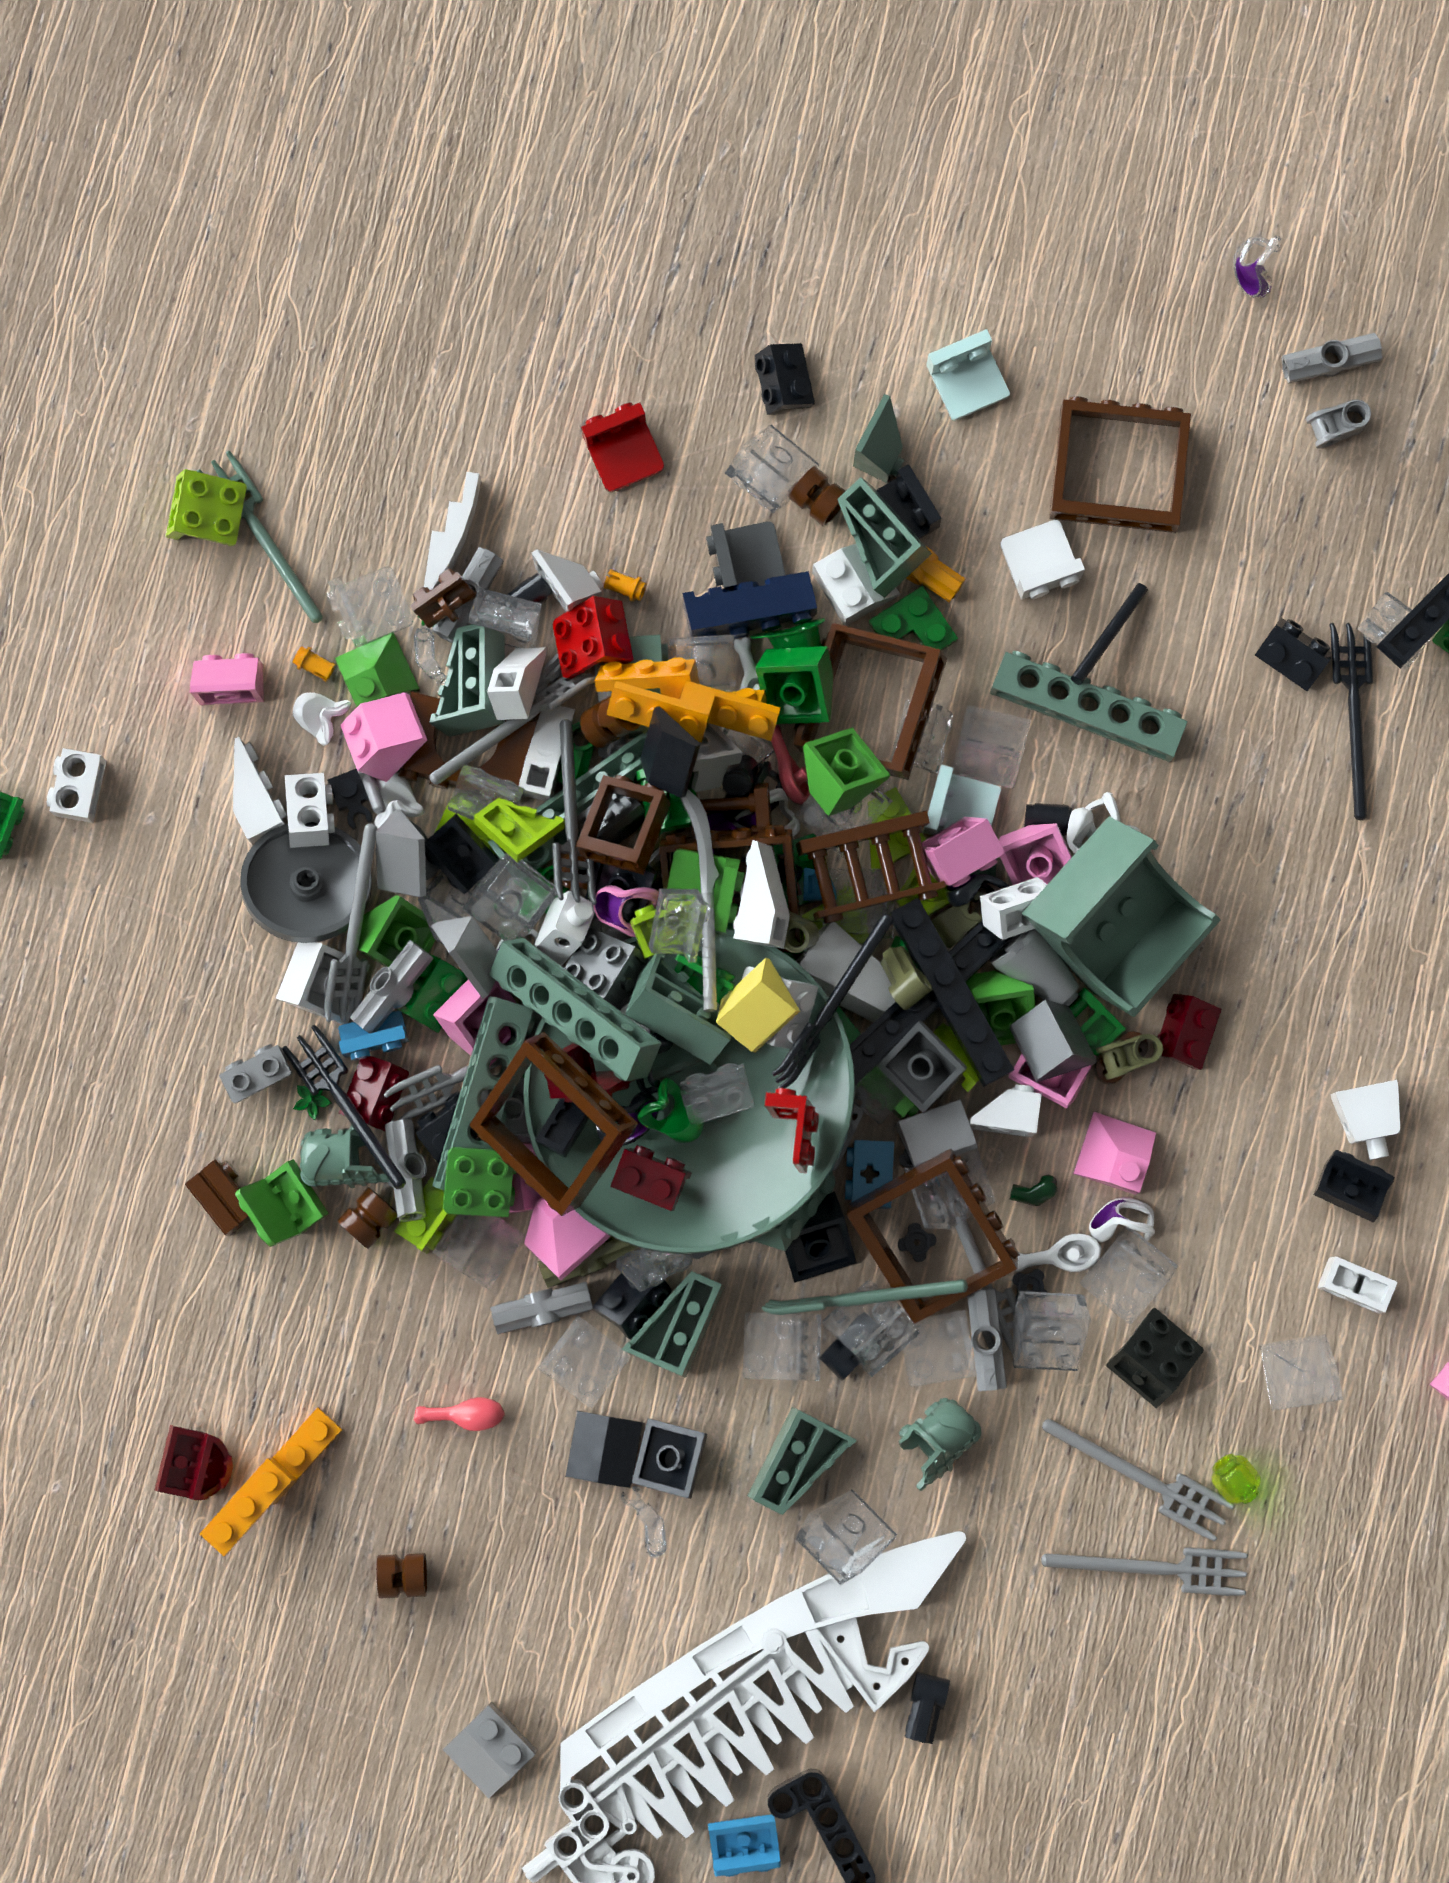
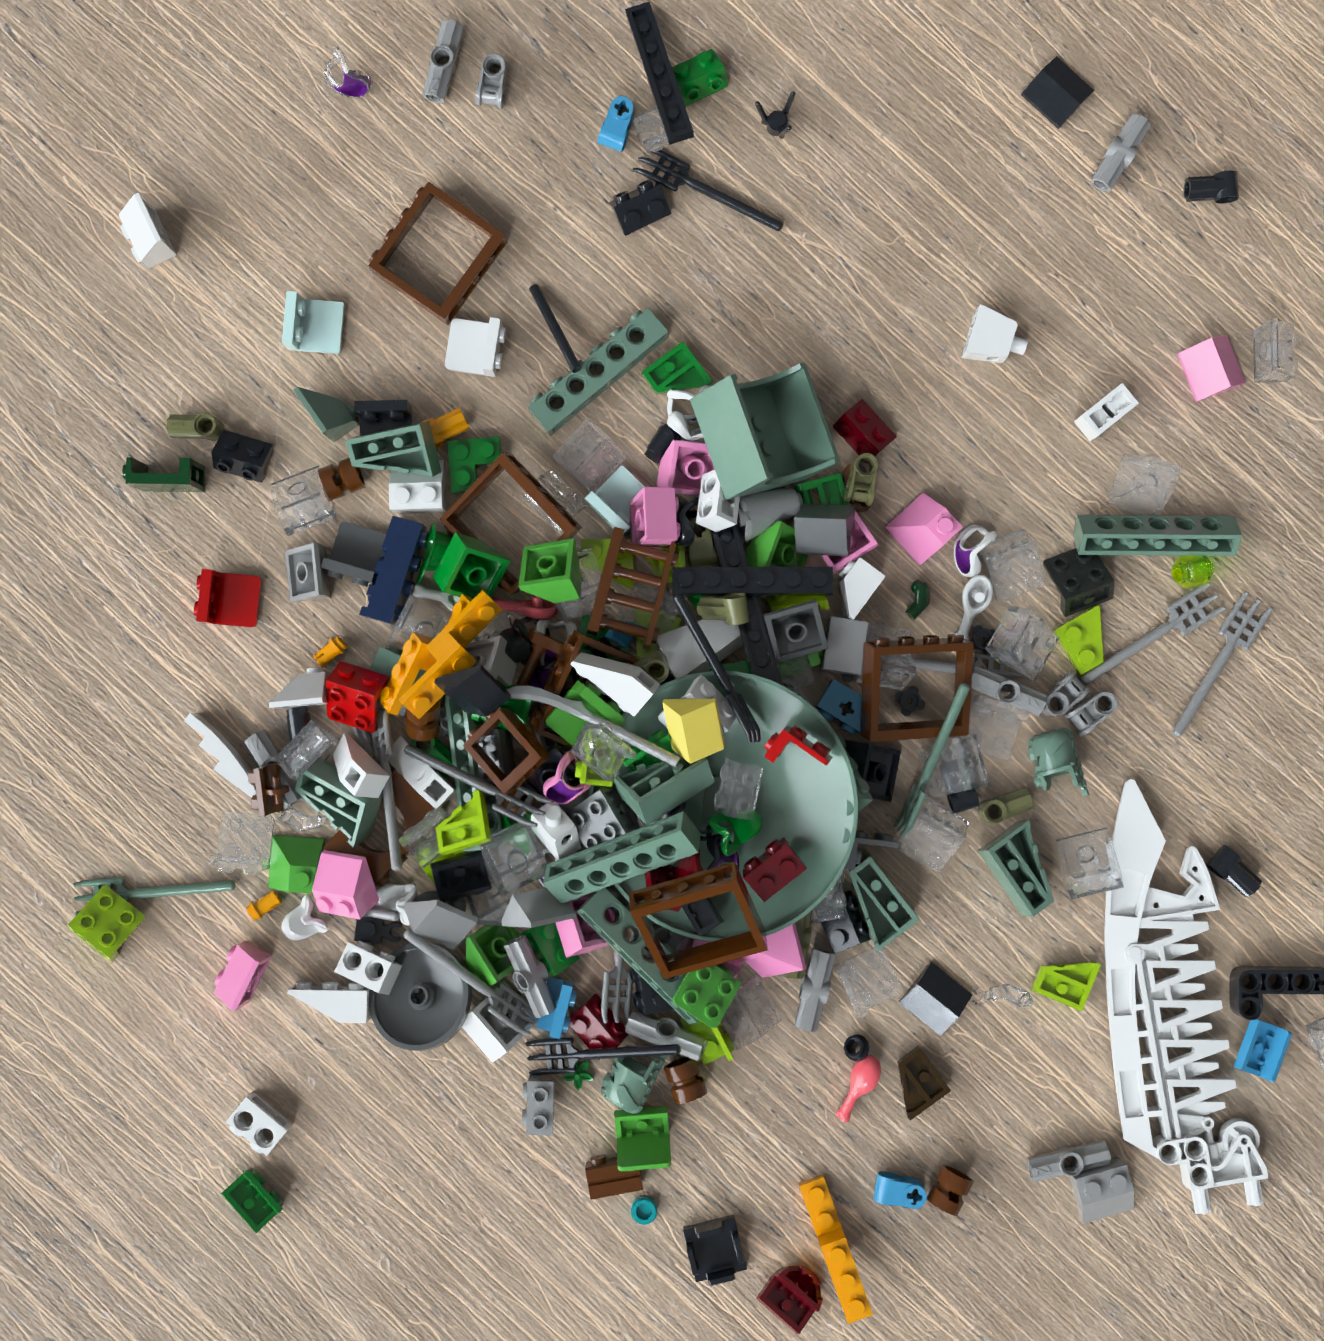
camera: 60 degrees left, 5 degrees up
black slope [631,1418,708,1499] -> none
black bracket [1313,1150,1395,1223] -> none
none -> white slope [119,193,177,268]
none -> dark green panel [122,457,205,492]
none -> olive piece [167,413,225,441]
none -> light grey slope [285,543,331,602]
none -> dark azure piece [597,96,634,152]
none -> teal tile [631,1195,657,1225]
none -> green wing [641,341,713,395]
none -> black panel [683,1214,747,1286]
none -> dark grey bracket [844,830,901,870]
none -> black plate [844,1034,870,1062]
none -> dark azure piece [873,1171,927,1209]
none -> dark brown wing [897,1046,951,1121]
none -> olive piece [977,787,1034,824]
none -> light grey piece [1026,1140,1111,1182]
none -> lime wing [1031,962,1101,1012]
none -> light grey piece [1042,670,1091,717]
none -> lime wing [1052,605,1104,676]
none -> light grey piece [1064,692,1118,737]
none -> sand green brick [1073,515,1242,556]

